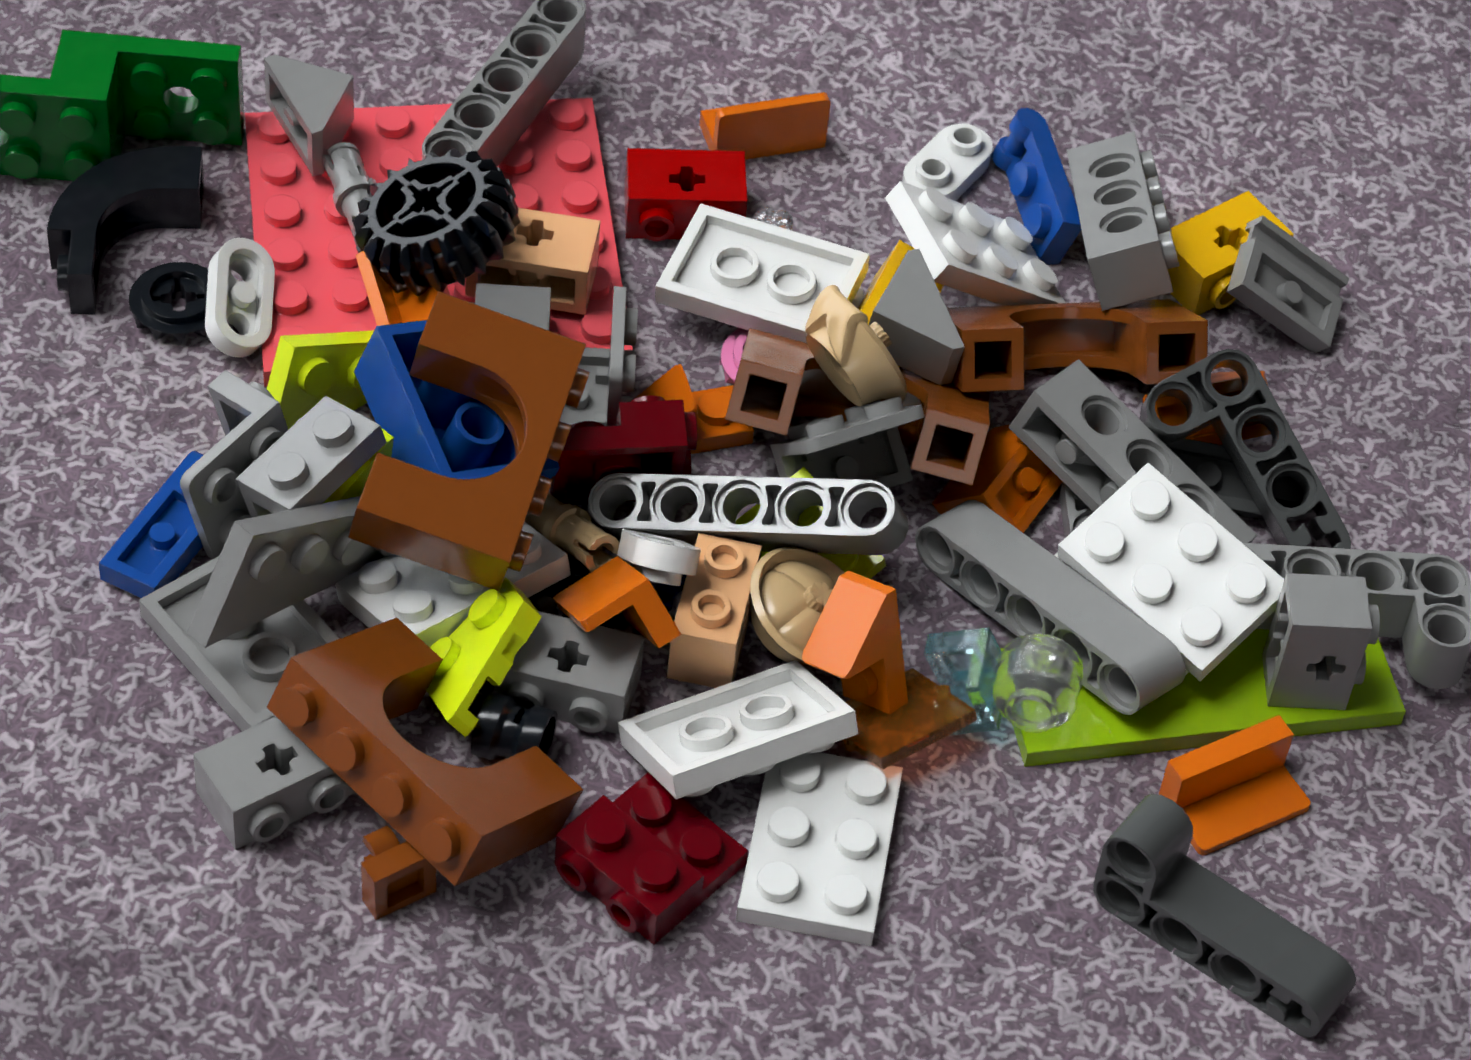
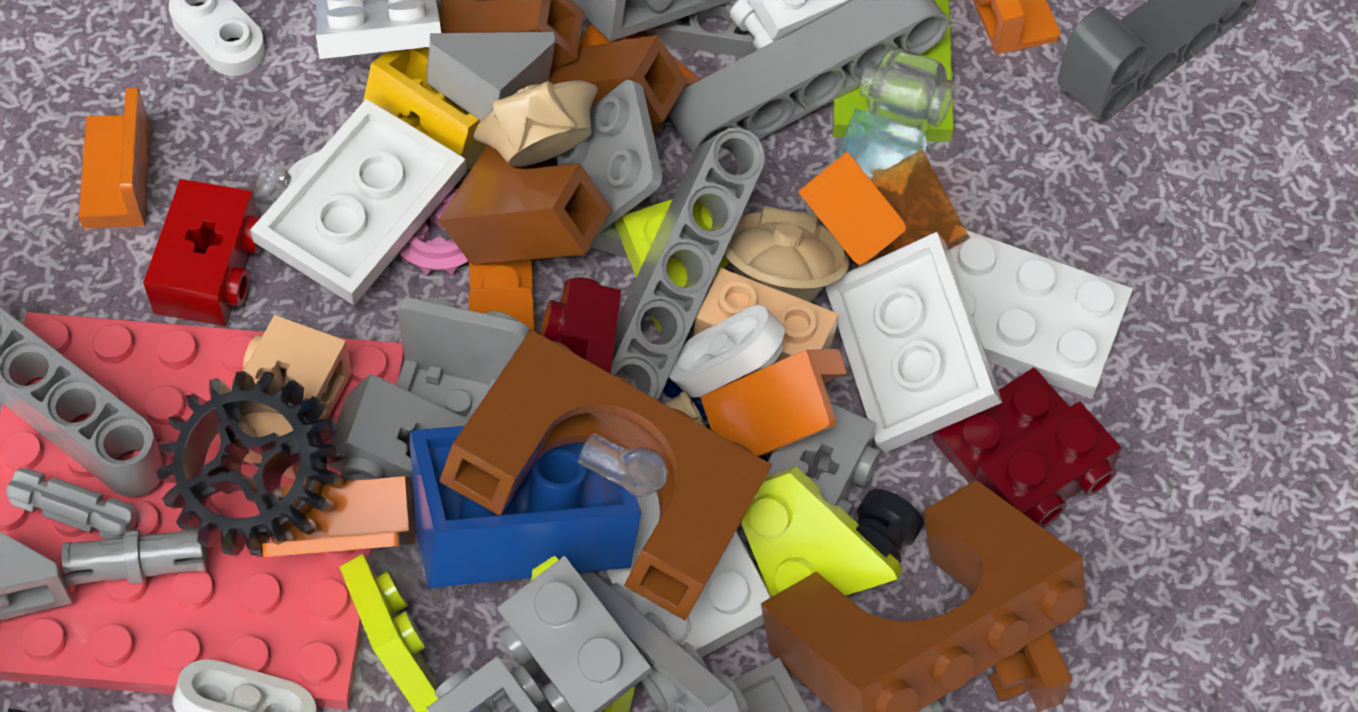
camera: 75 degrees left, 10 degrees up
none -> light grey axle [6,467,138,539]
none -> clear arm [578,434,668,497]

